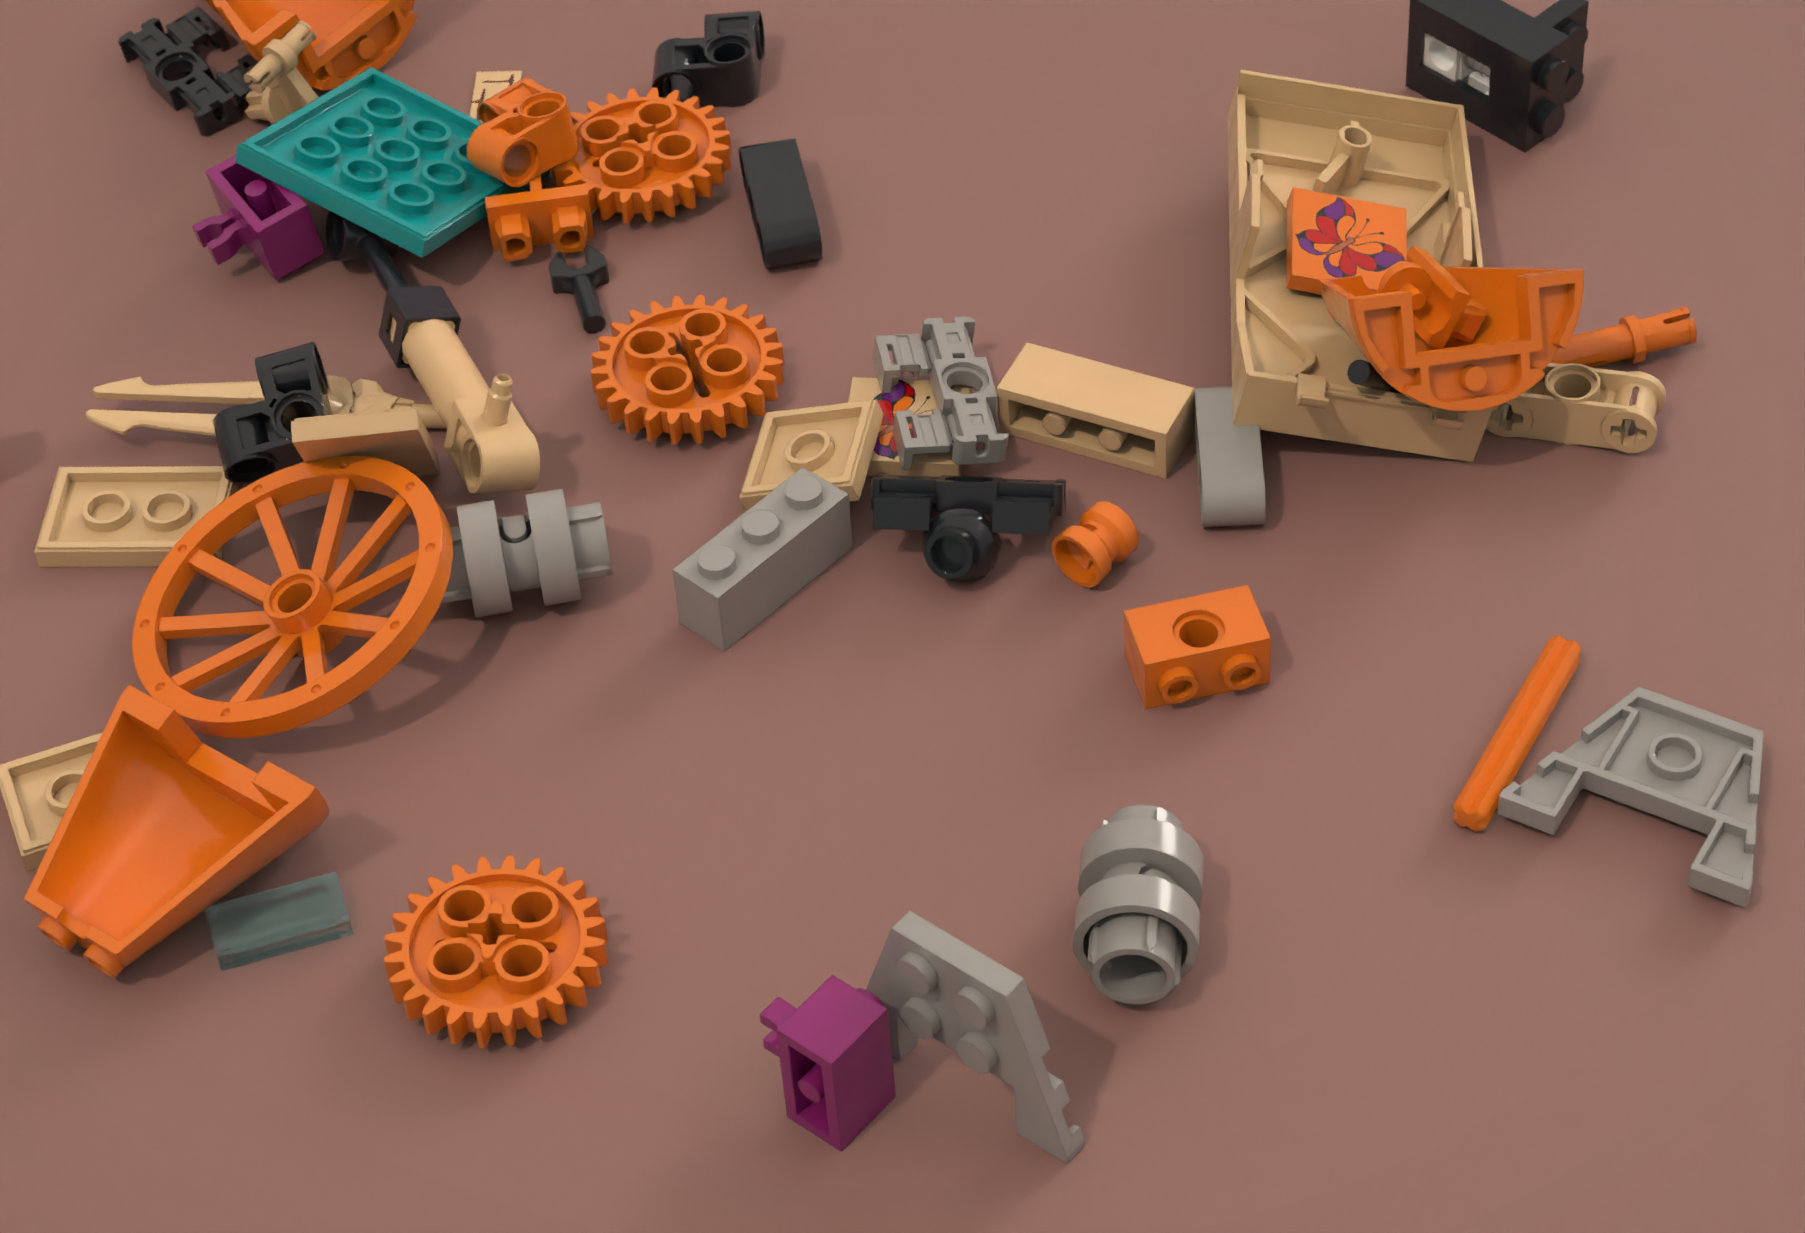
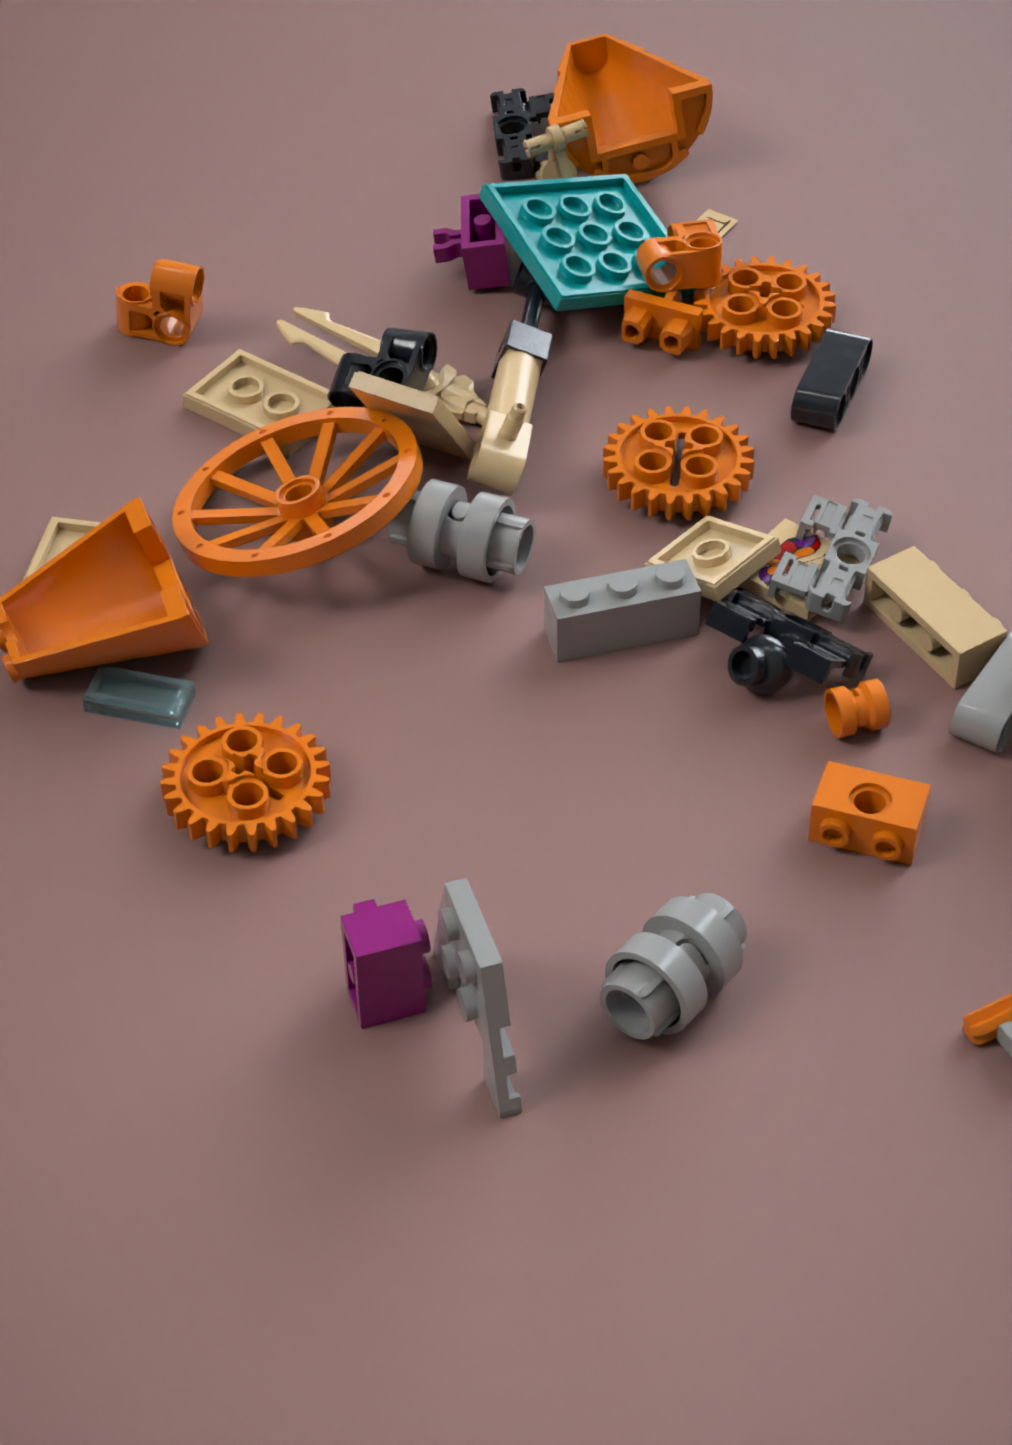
camera: 30 degrees right, 0 degrees up
black bar [549,246,609,334] -> none
black piece [652,10,765,108] -> none

